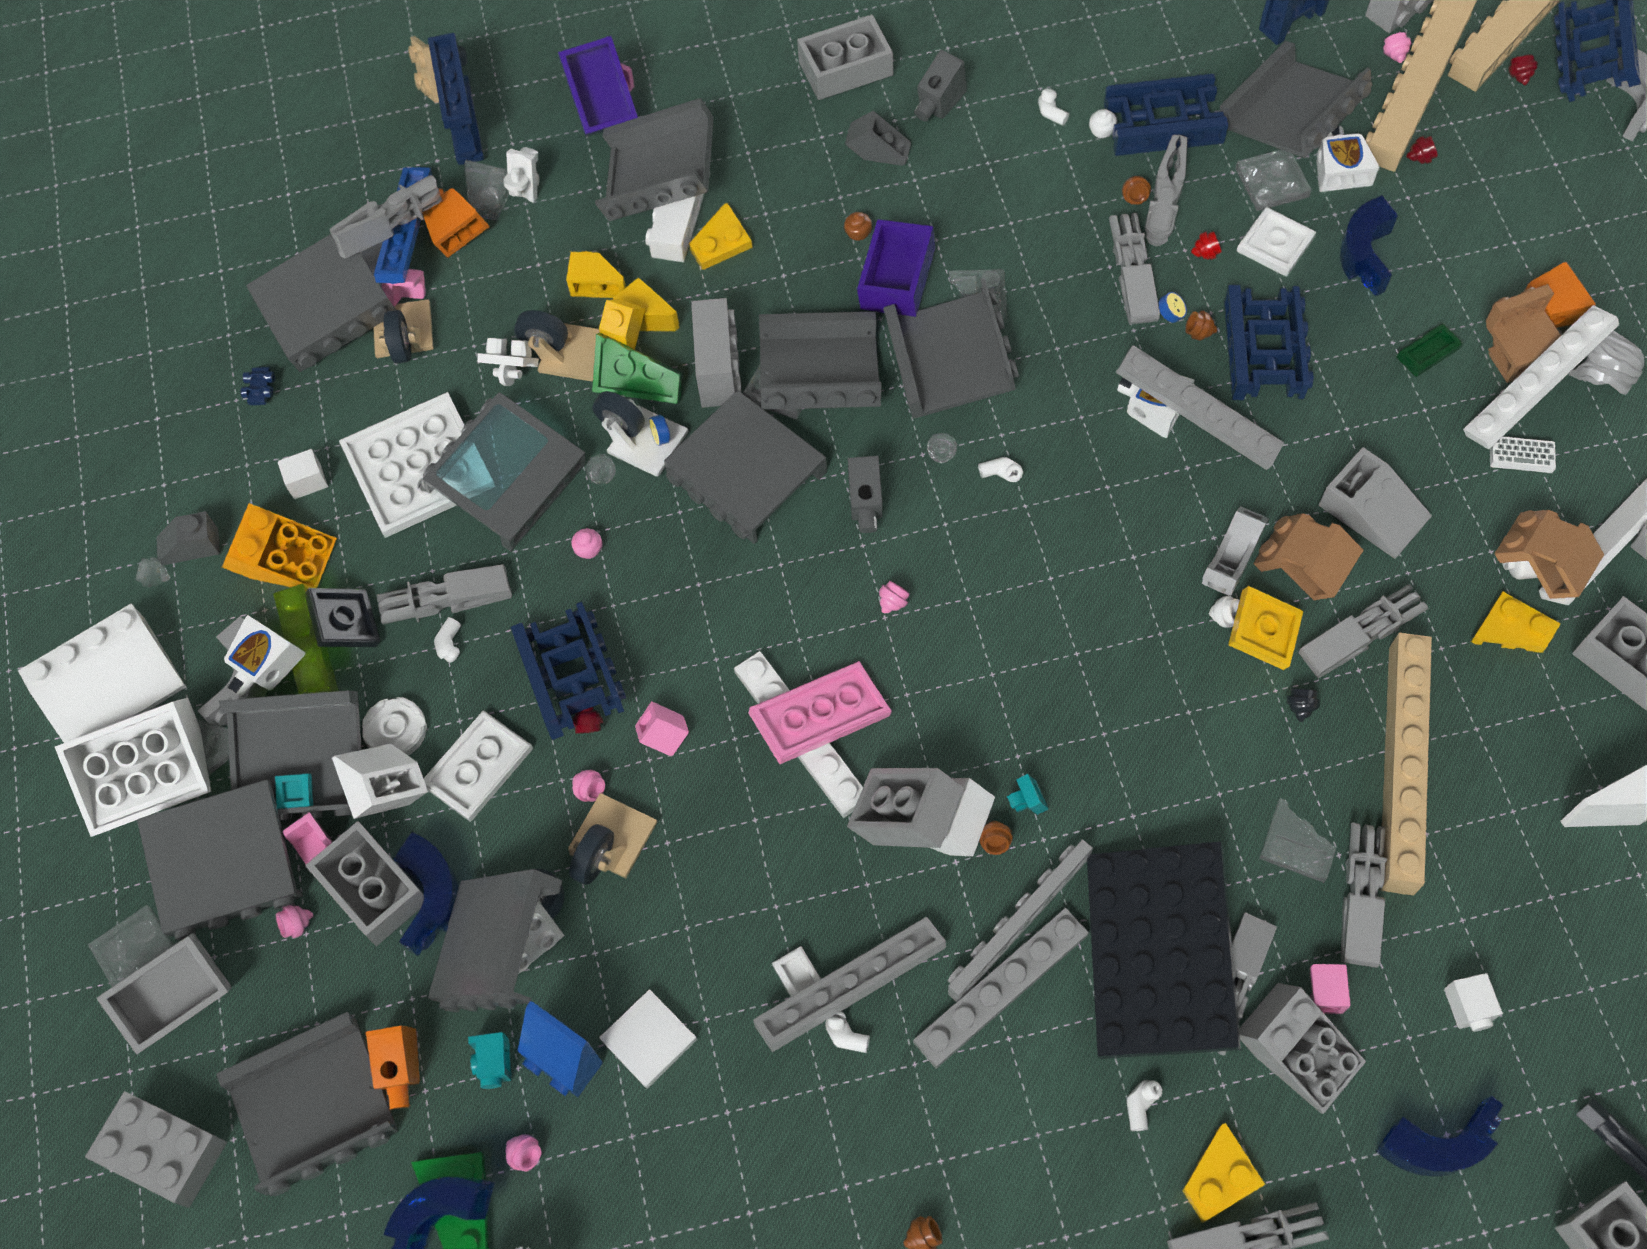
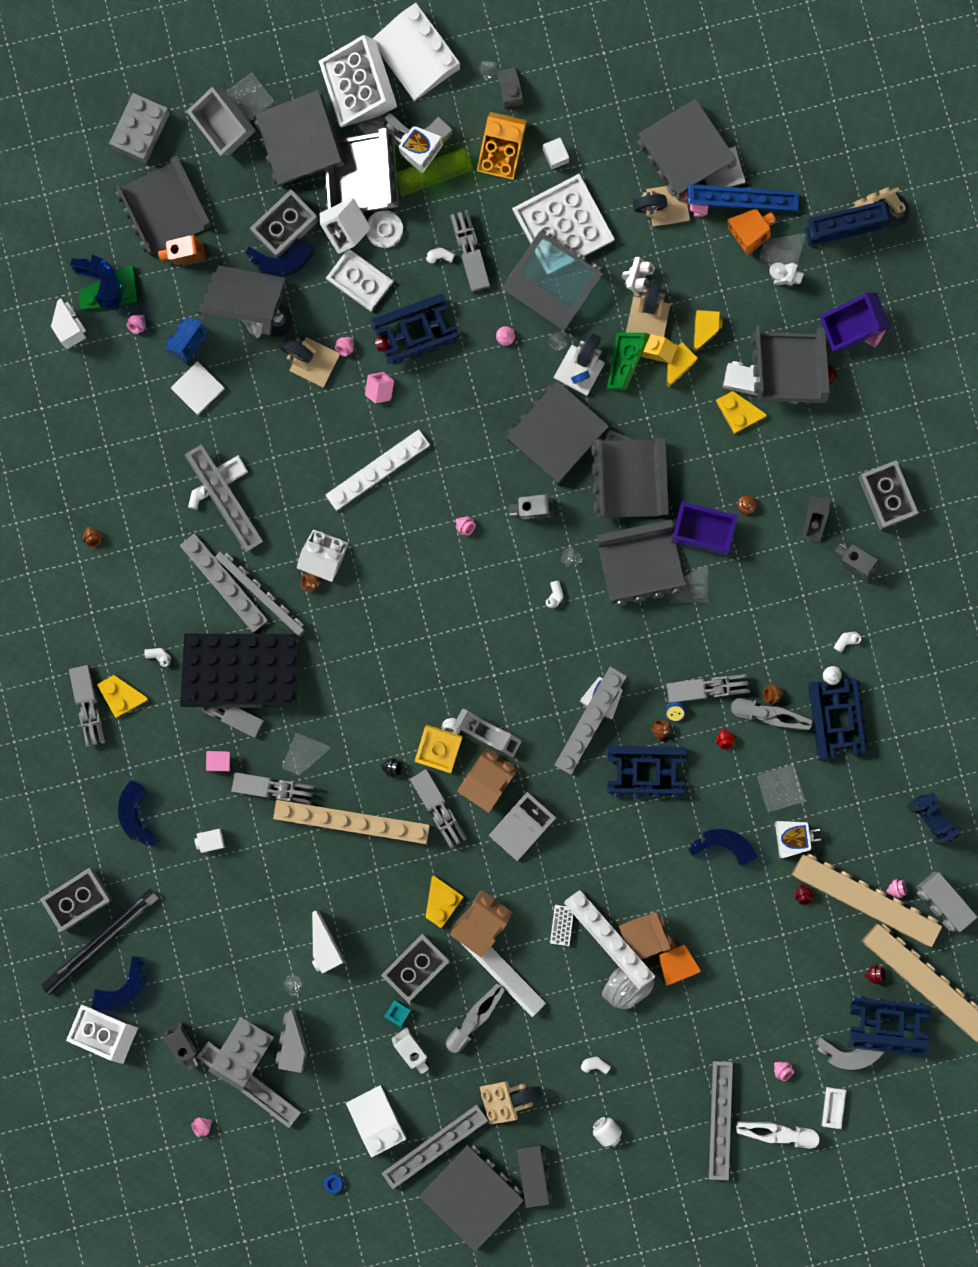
camera: 90 degrees right, 20 degrees up
dark blue piece [241,367,275,405] -> none
teal plate [275,774,313,809] -> none
bright pink plate [276,905,313,938] -> none
bright pink panel [282,812,332,864] -> none
black tile [304,588,381,647] -> none
light grey arm [329,175,442,259] -> none
teal brick [468,1032,512,1089] -> none
light grey piece [691,298,741,408] -> none
bright pink tile [748,661,891,764] -> none
light grey brick [847,768,964,848] -> none
teal tile [1007,774,1049,815] -> none
dark grey panel [1220,41,1372,158] -> none
white tile [1237,207,1316,277] -> none
light grey slope [1239,983,1366,1114] -> none
dark green tile [1396,323,1463,377] -> none

